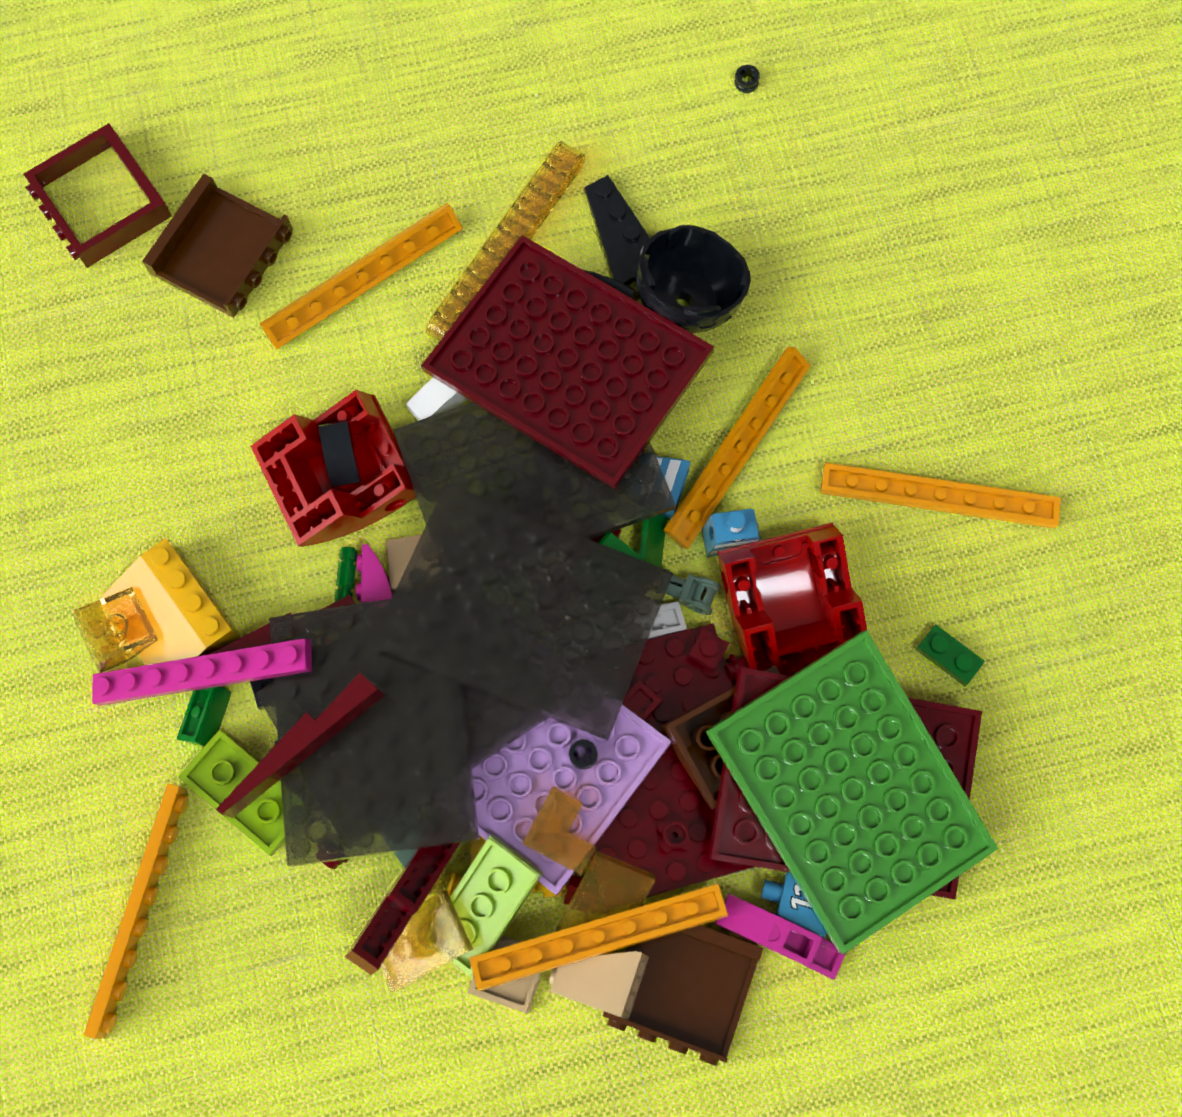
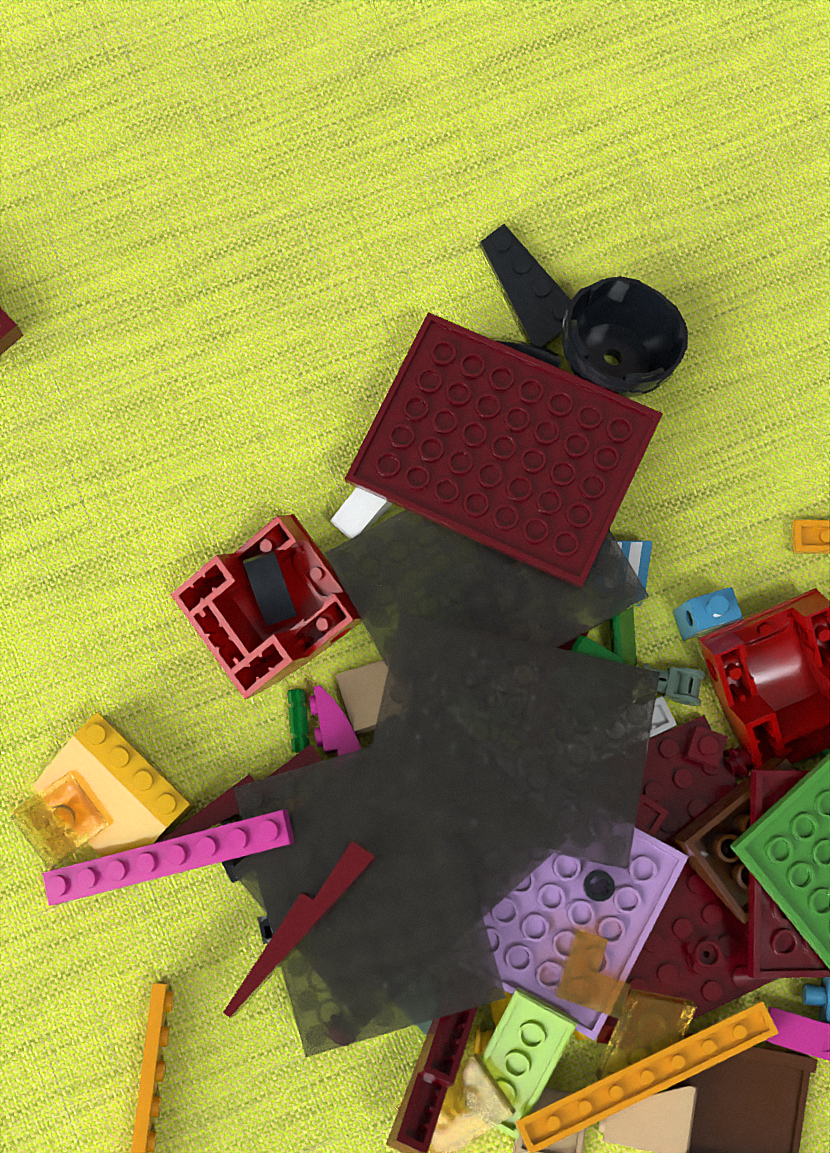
camera: 15 degrees left, 5 degrees up
reddish brown panel [142,173,293,318] -> none
green slope [177,686,231,747] -> none
lime plate [178,729,313,857] -> none
light orange plate [259,203,463,350] -> none
clear yellow beam [426,142,585,342] -> none
light orange plate [663,347,811,549] -> none
black bush [735,65,760,93] -> none

